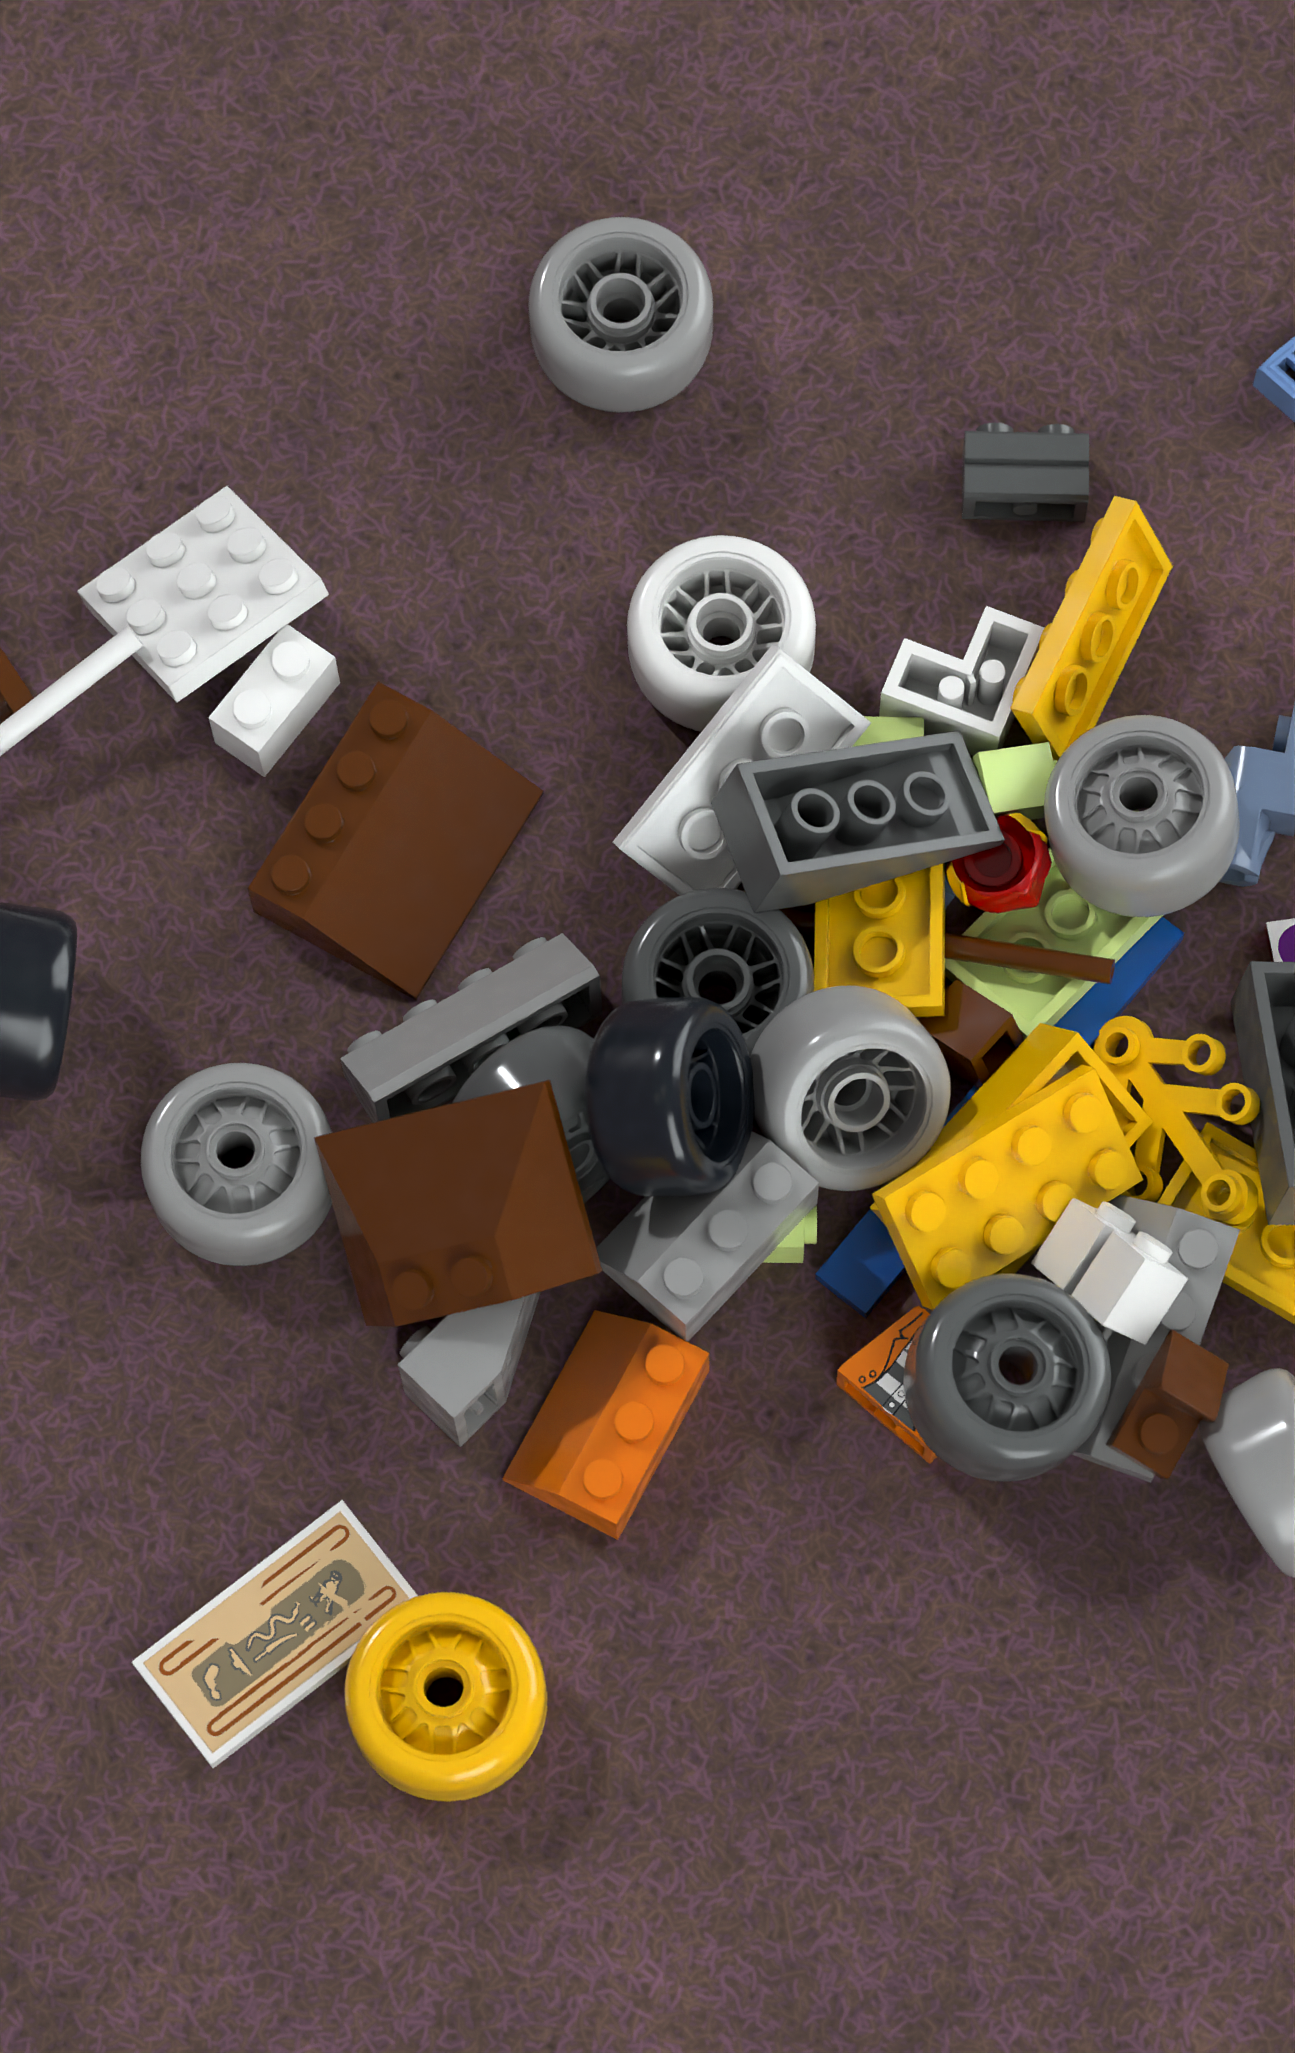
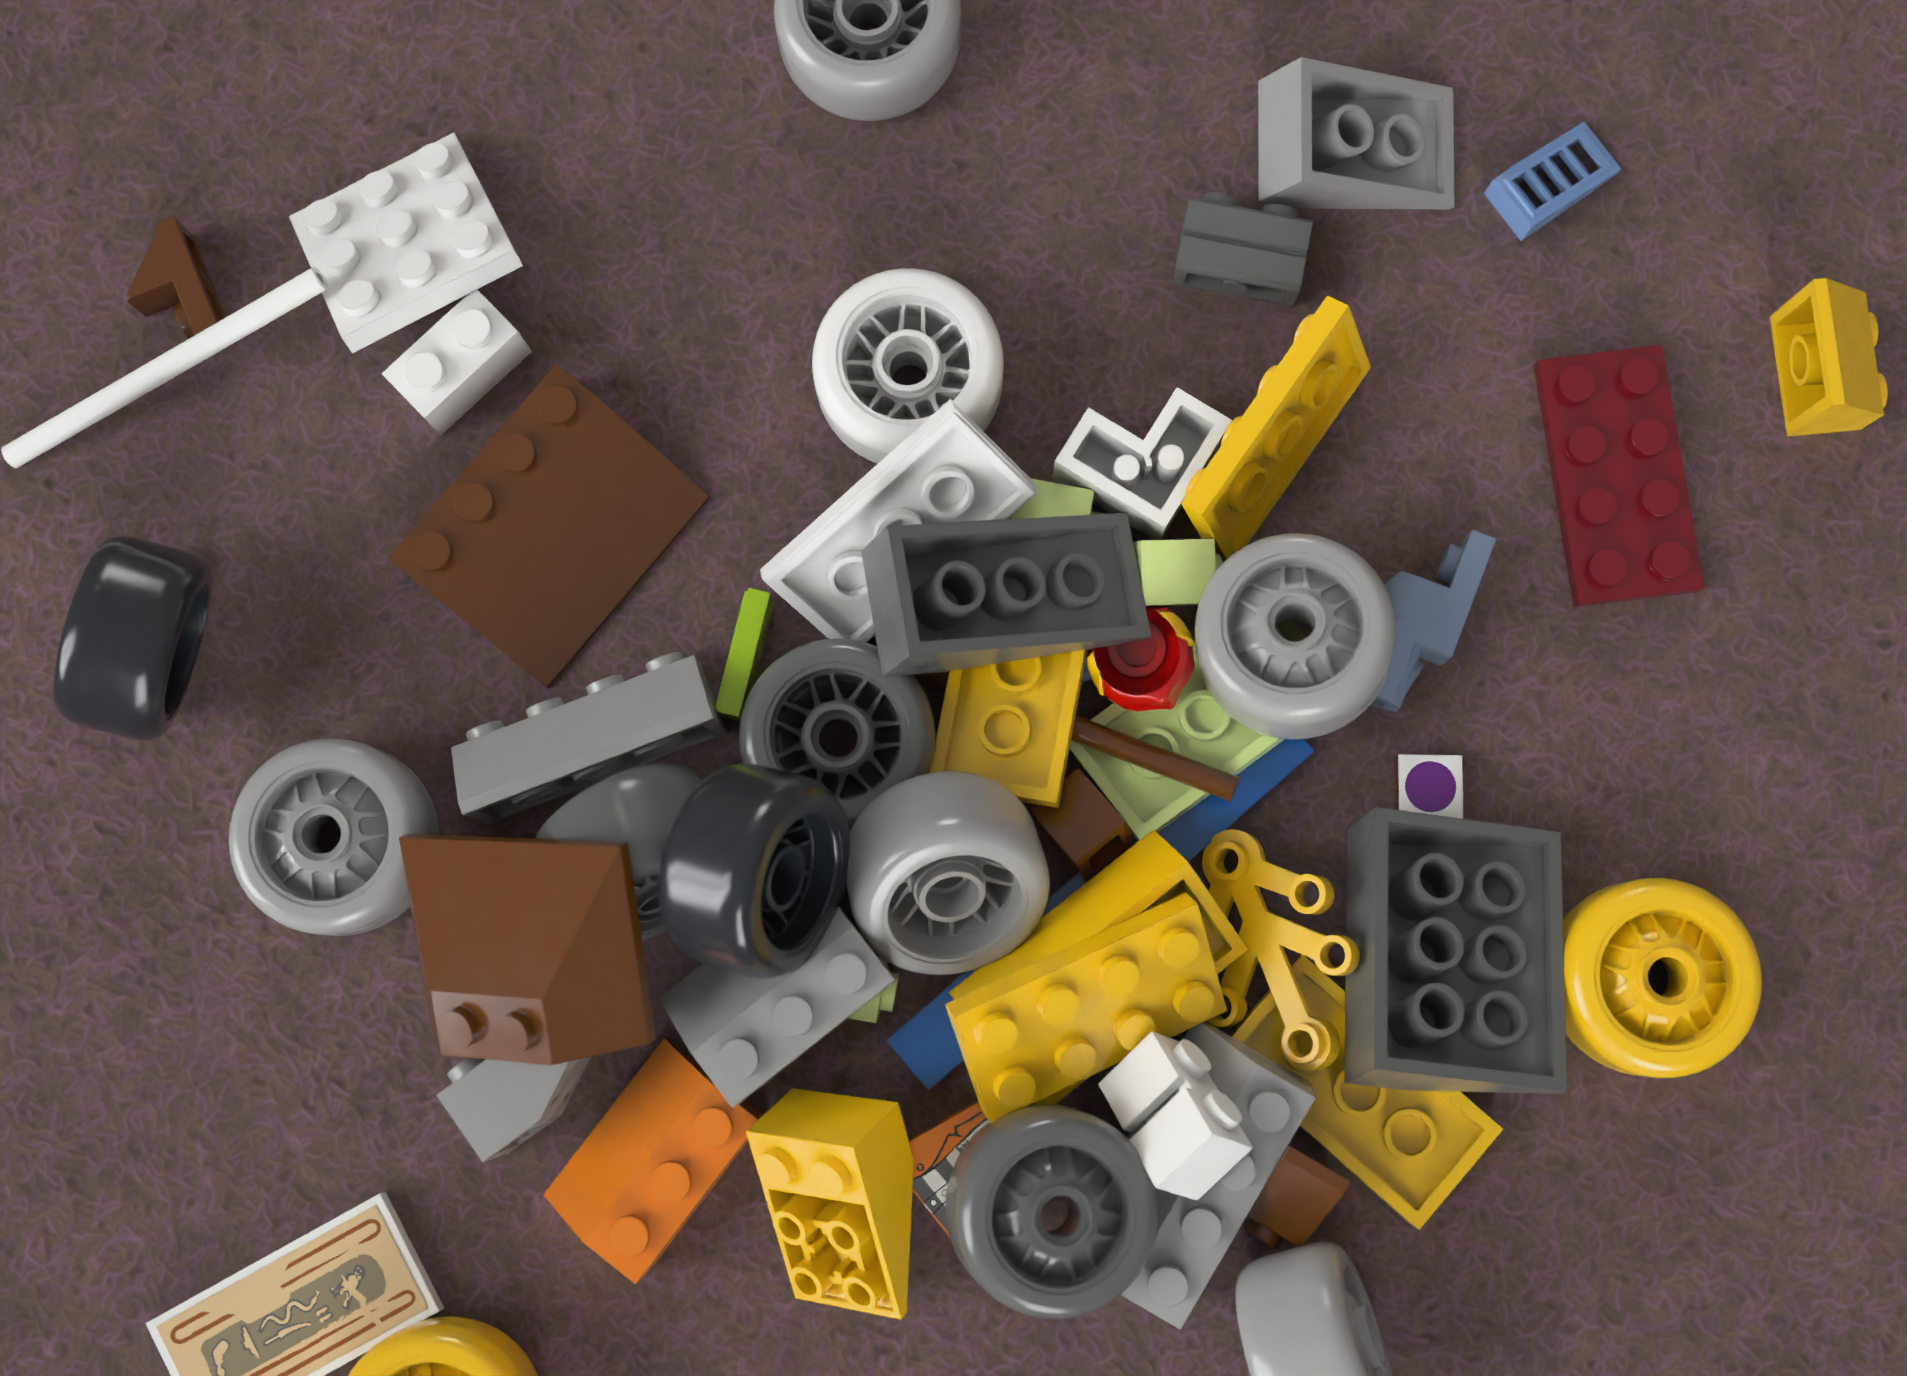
camera: 10 degrees right, 10 degrees up
reddish brown slope [1105,1330,1229,1479] -> none
none -> lime tile [715,588,775,723]
none -> yellow slope [746,1088,914,1320]
none -> reddish brown slope [1243,1146,1351,1249]
none -> light grey slope [1258,57,1454,209]

